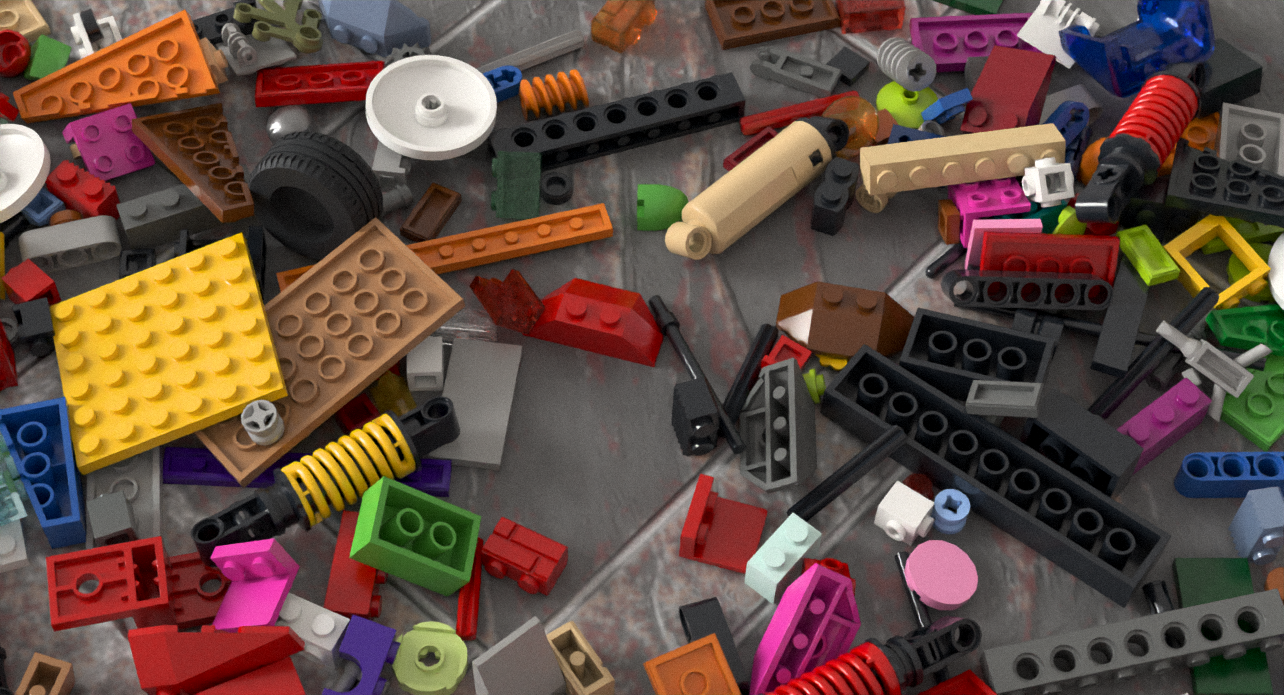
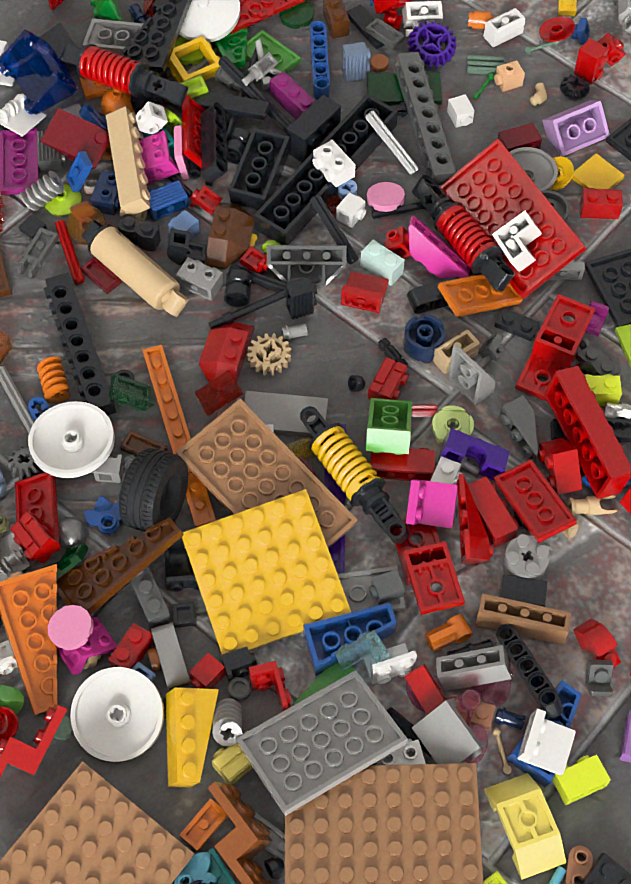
camera: 90 degrees left, 5 degrees up
light grey wheel [241,400,285,446] -> none
bright green brick [637,184,689,231] -> none
dark orange tile [938,199,960,245] -> none
dark grey tile [965,380,1045,418] -> none
none -> red brick [11,511,61,563]
none -> dark green tile [42,543,88,580]
none -> bright pink tile [48,605,94,650]
none -> blue brick [148,180,189,221]
none -> black brick [167,228,207,265]
none -> medium blue brick [168,210,200,240]
none -> light grey brick [176,257,223,301]
none -> red bracket [189,185,223,215]
none -> black wheel [224,269,252,307]
none -> tan gear [247,333,291,376]
none -> light grey pin [281,323,308,341]
none -> white brick [313,140,355,187]
none -> black hinge [348,375,366,392]
none -> axle [365,110,419,175]
none -> black axle [378,338,408,367]
none -> dark blue brick [403,314,445,364]
none -> orange piece [425,614,473,652]

